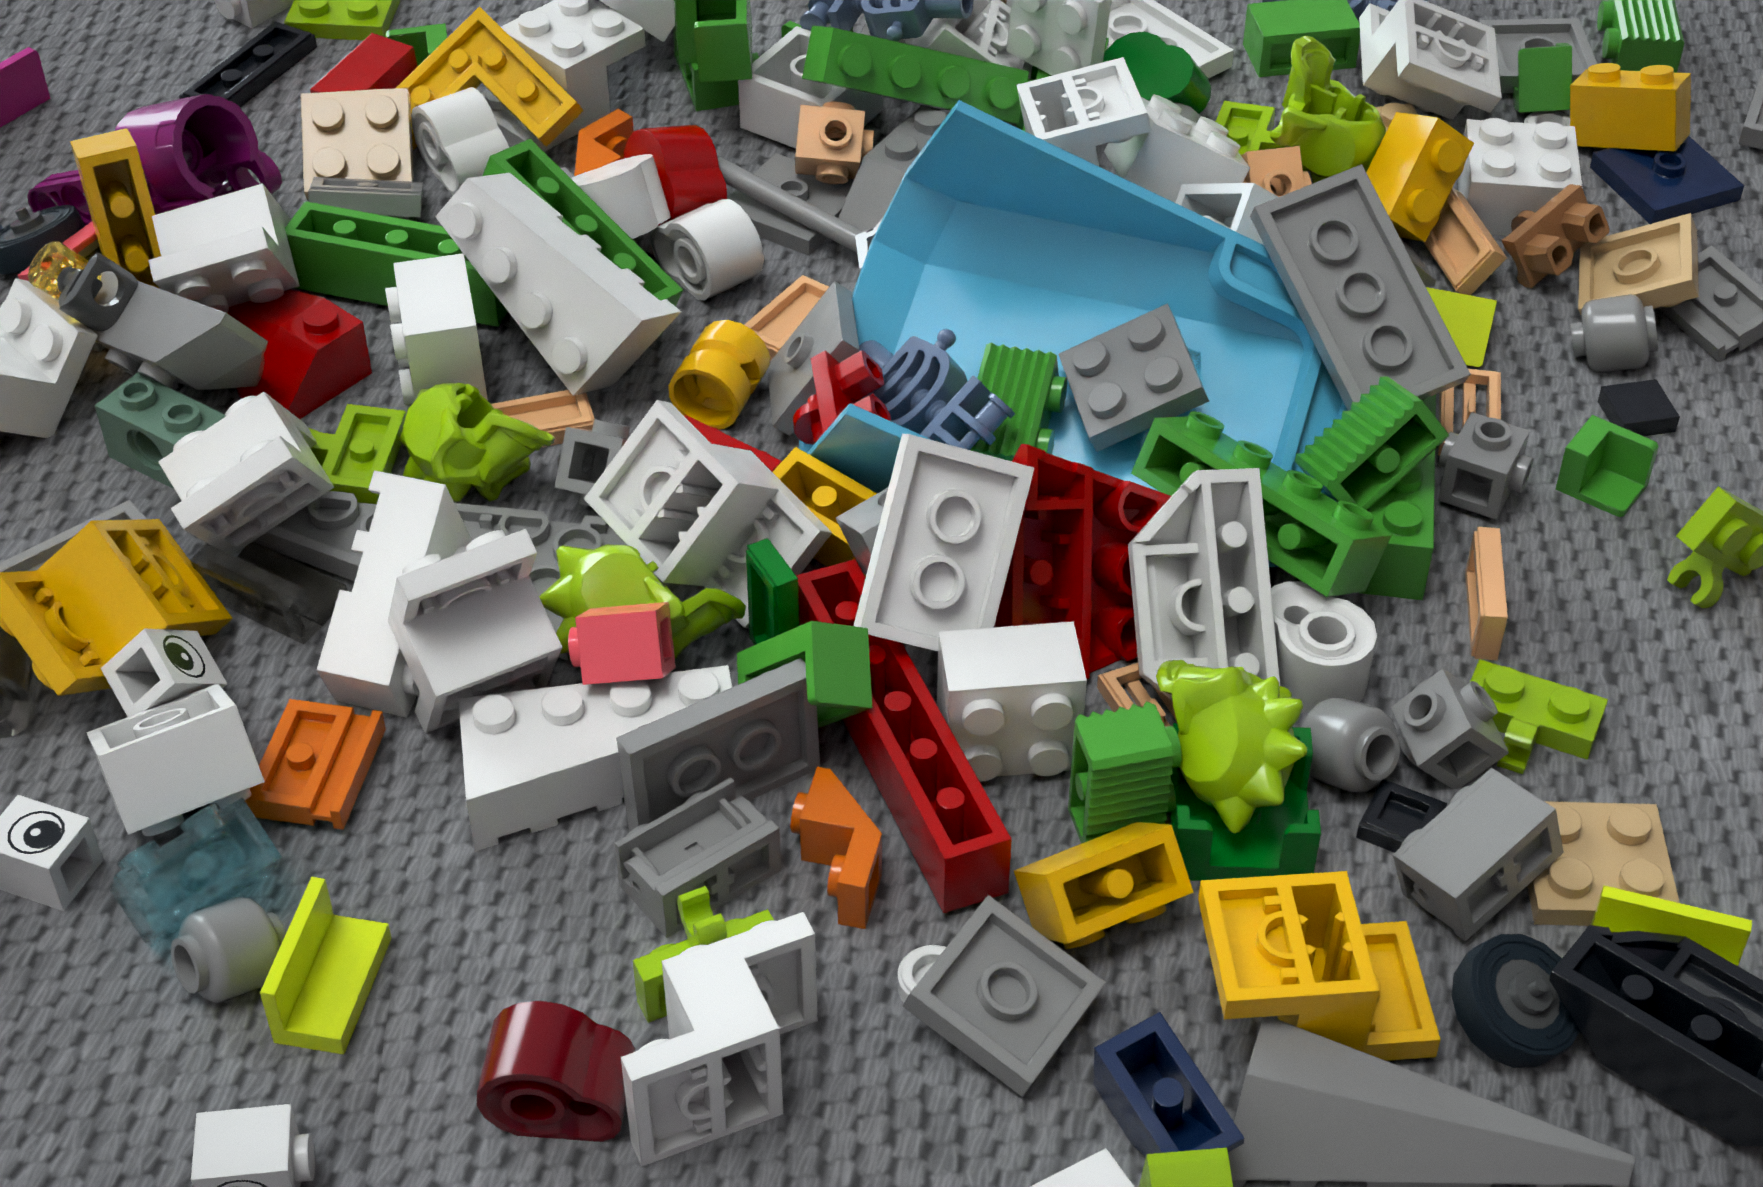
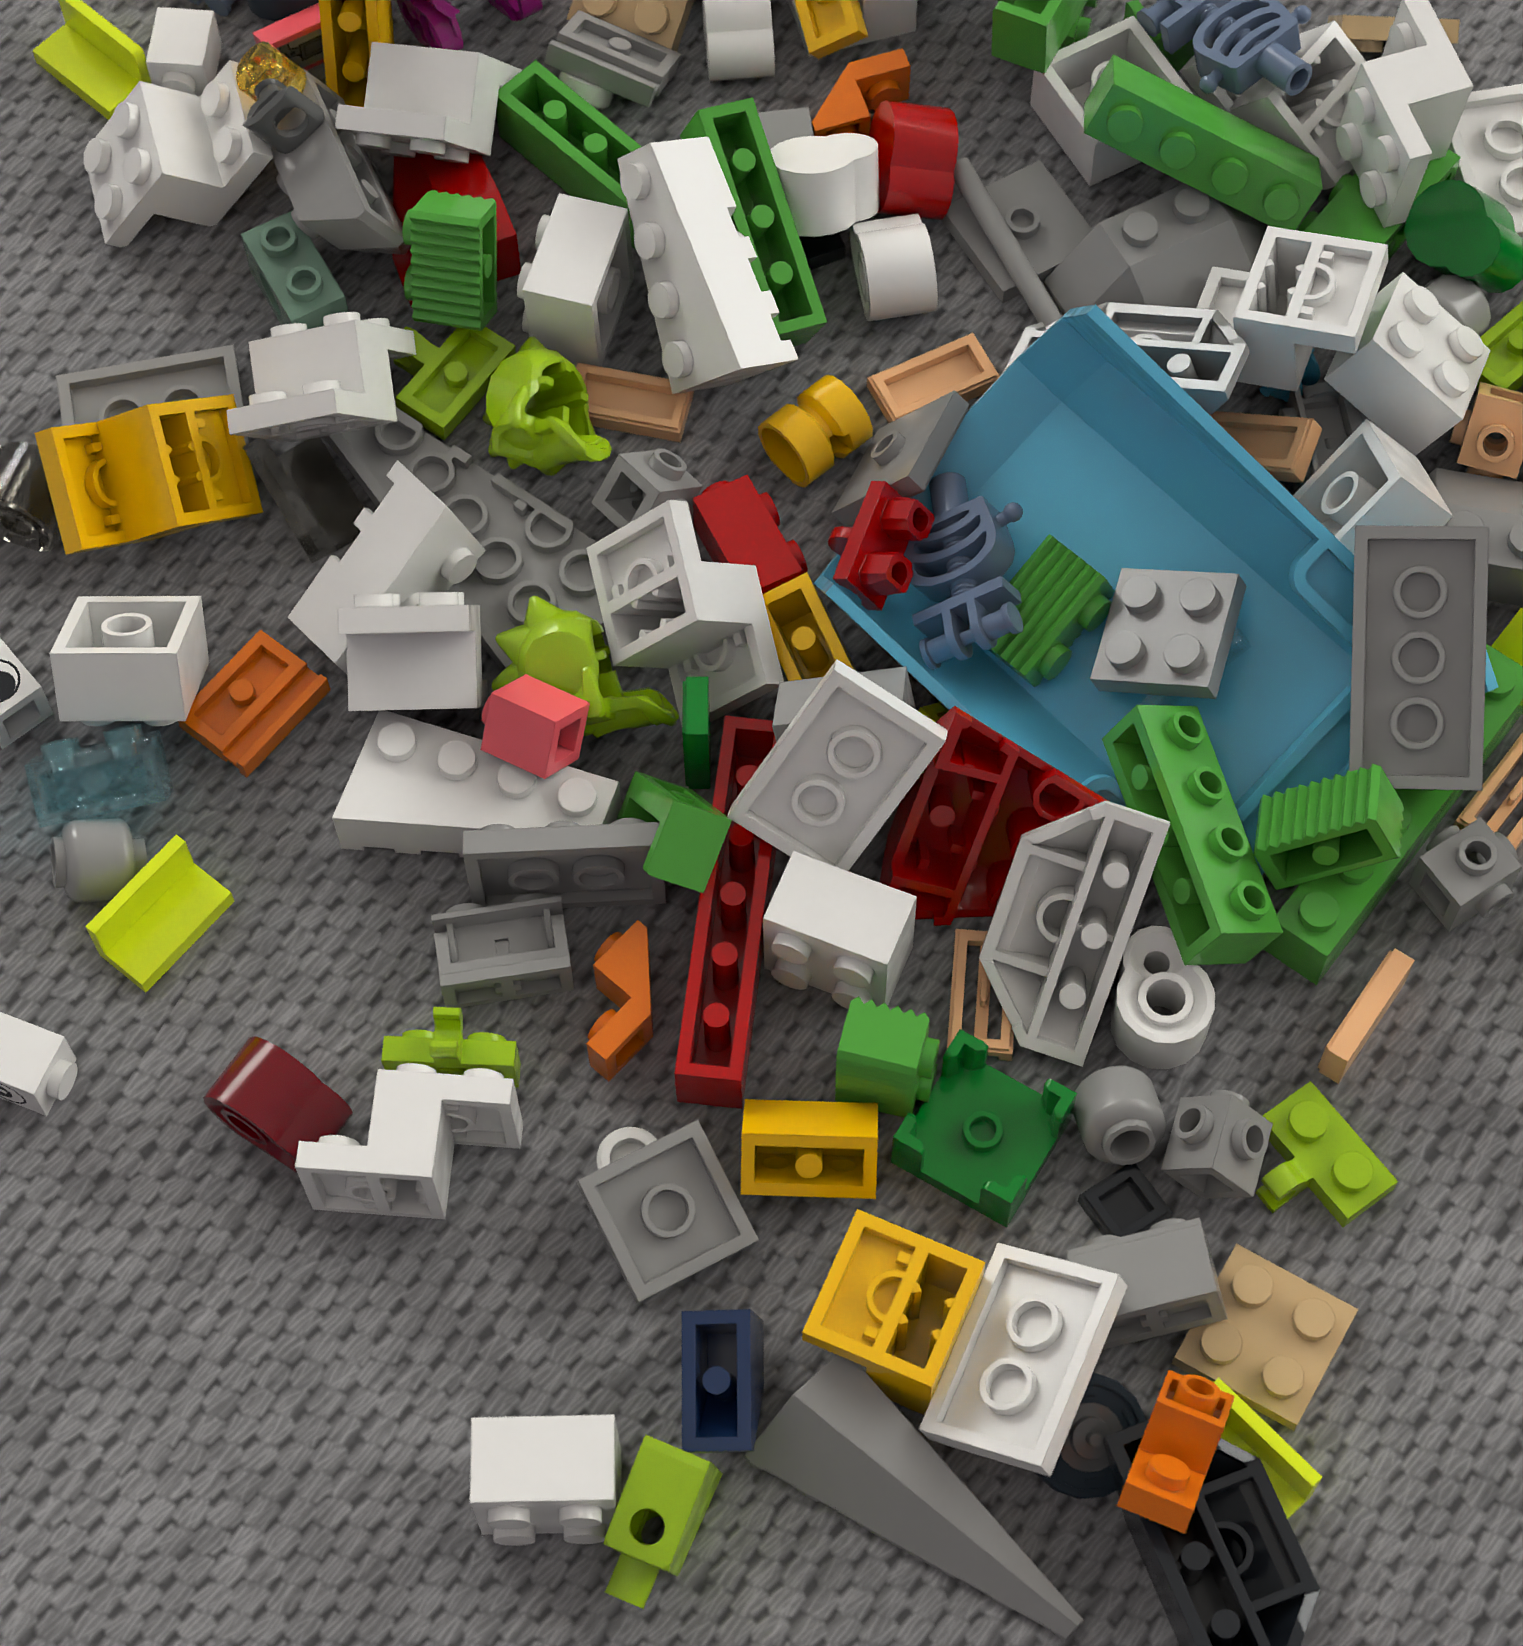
camera: 30 degrees right, 20 degrees up
white brick [101,628,227,717] -> none
light nougat brick [795,101,874,184] -> none
lime head [1156,660,1307,834] -> none
none -> bright green brick [402,190,497,331]
none -> white plate [919,1243,1128,1477]
none -> orange slope [1117,1369,1235,1534]

